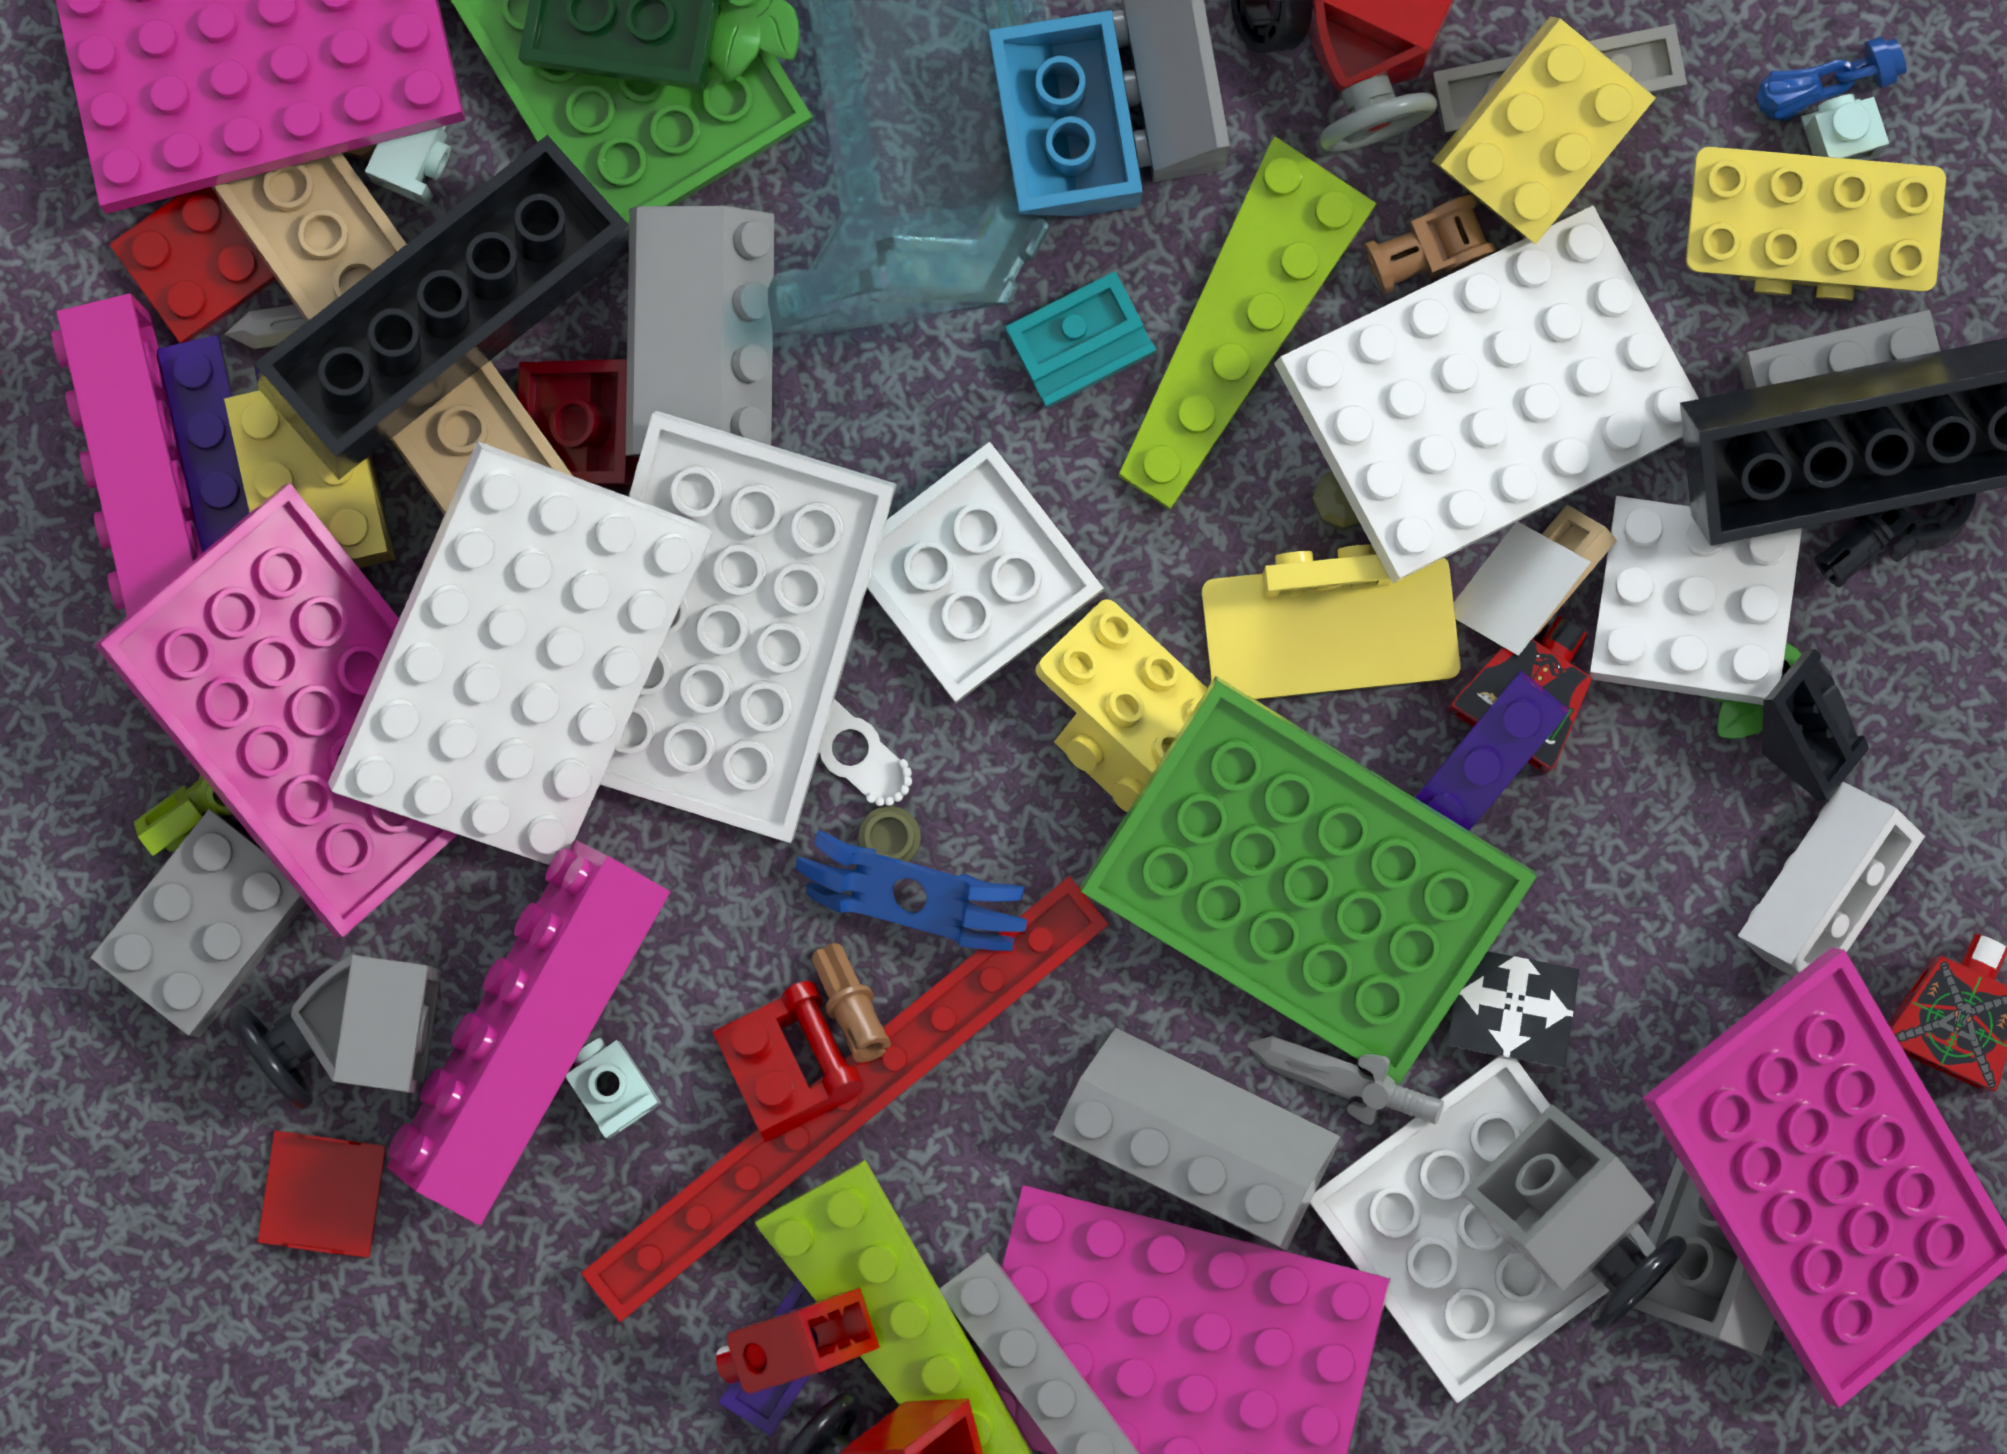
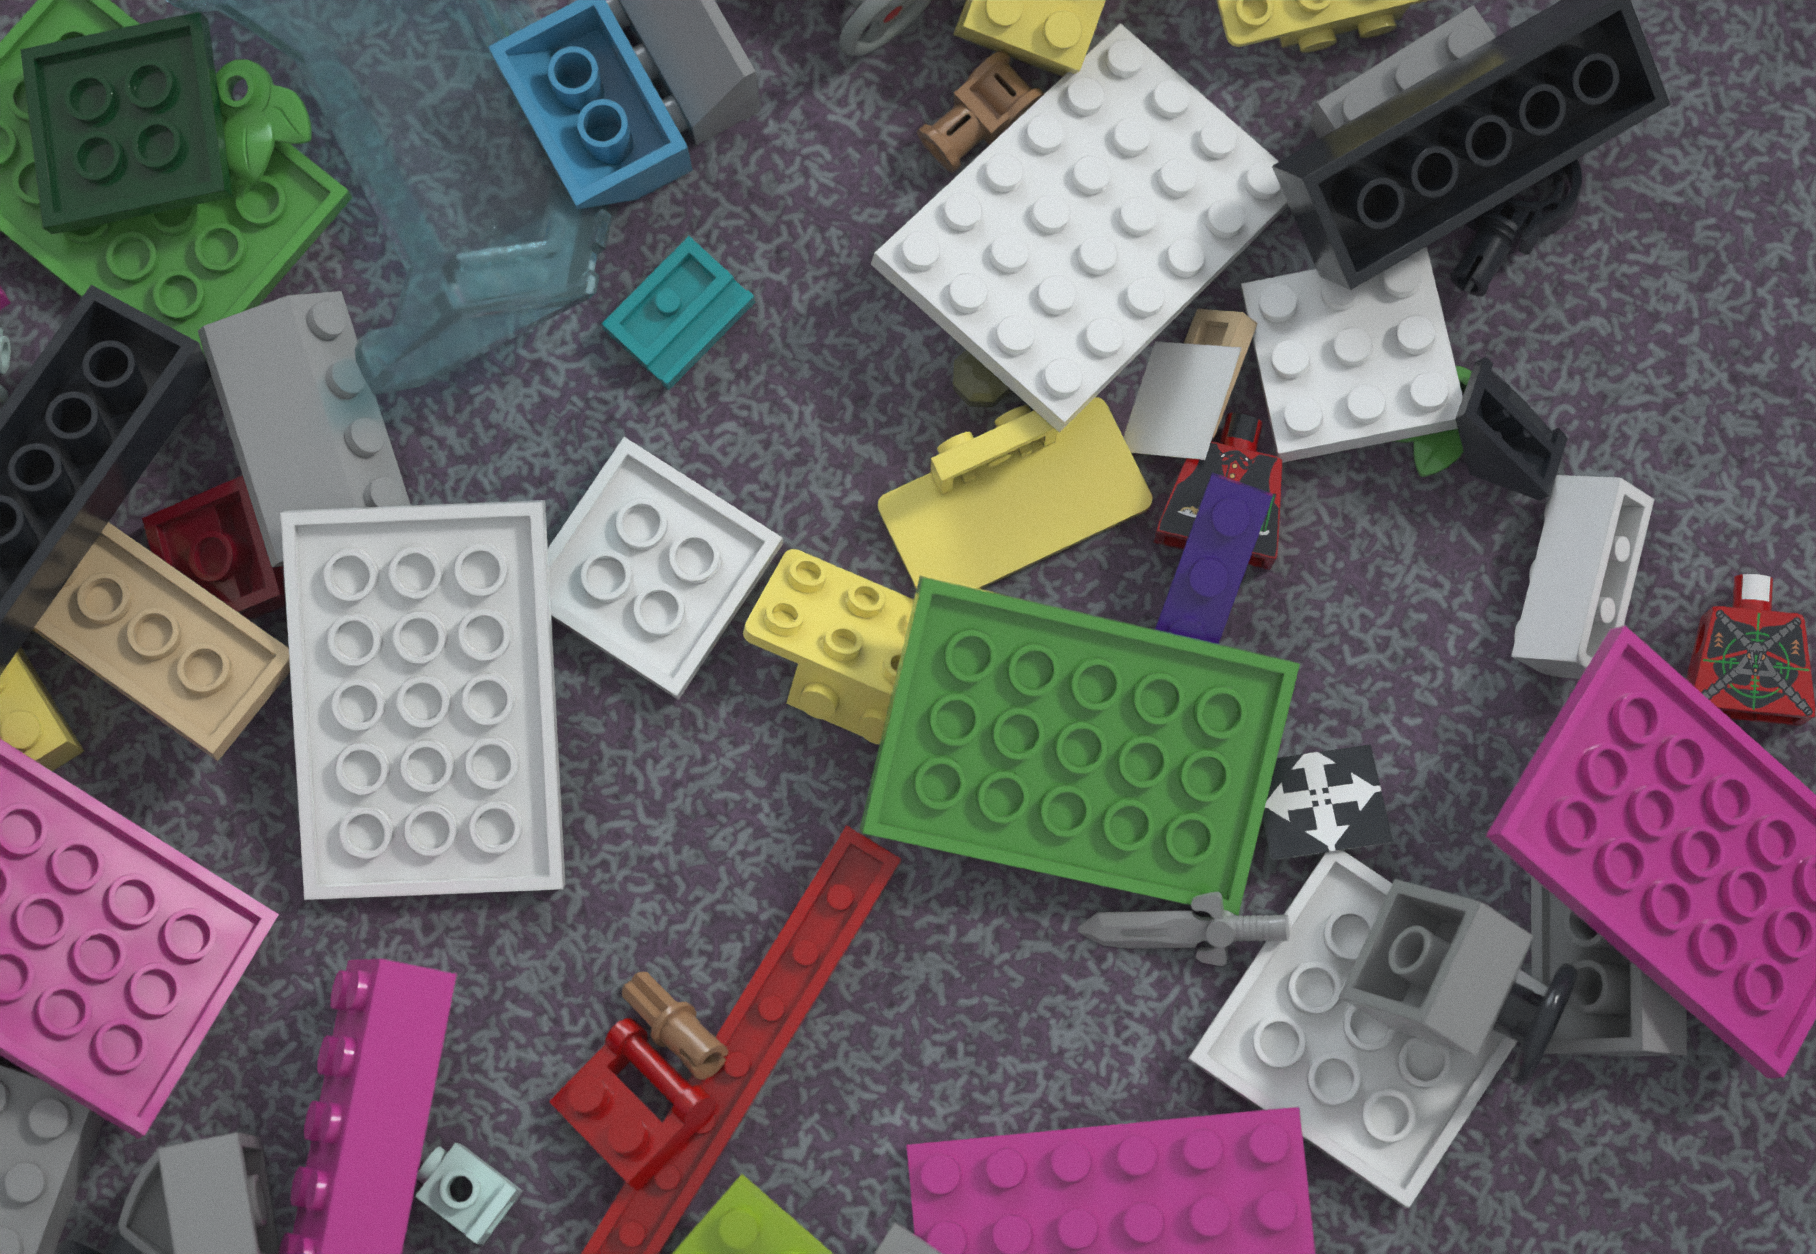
camera: 20 degrees left, 5 degrees down
white plate [328,441,712,865] -> none
blue piece [795,830,1028,951] -> none
white piece [819,699,912,806] -> none
olive plate [858,806,921,862] -> none
light grey slope [1052,1028,1341,1251] -> none
lime wing [1119,136,1377,510] -> none

